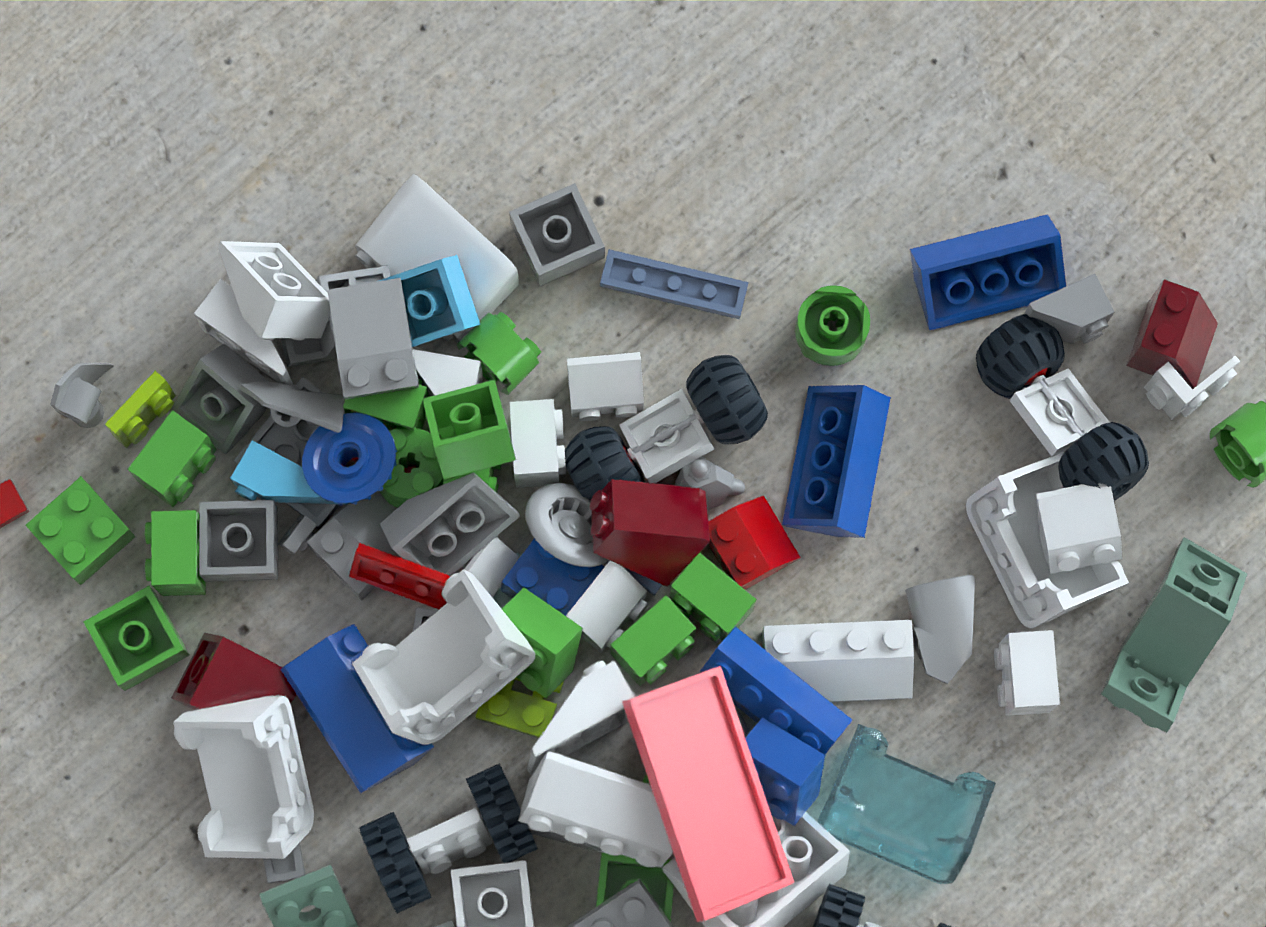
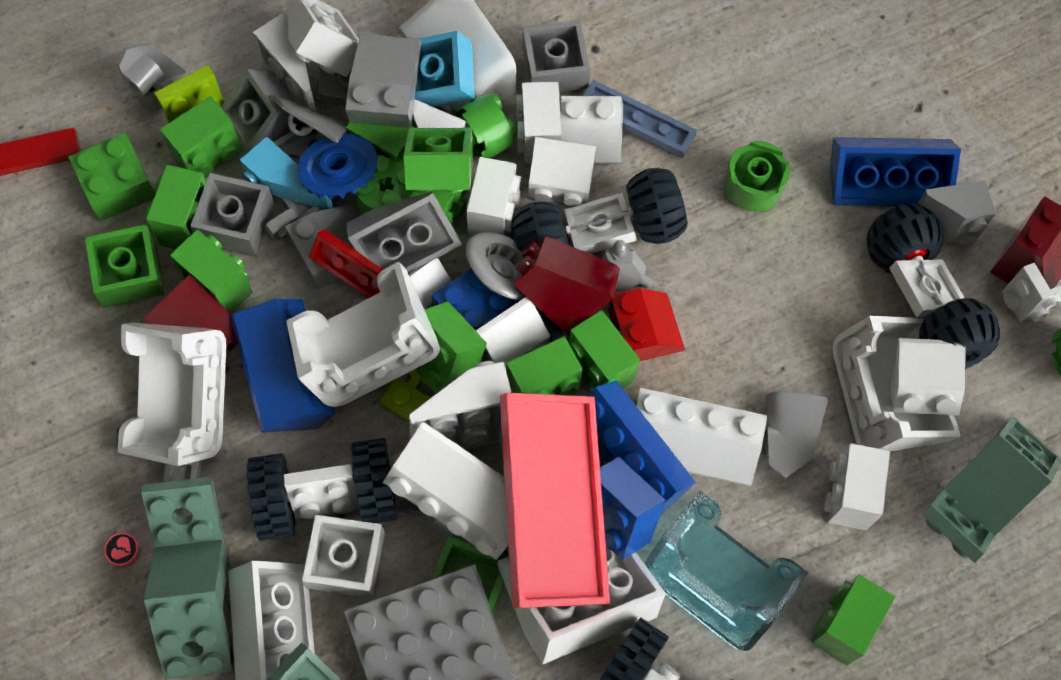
camera: 15 degrees right, 10 degrees down
blue slope [782,385,891,538] -> none
none -> bright green brick [170,229,253,314]
none -> white brick [516,82,561,165]
none -> white slope [560,96,623,164]
none -> bright green brick [812,574,896,665]

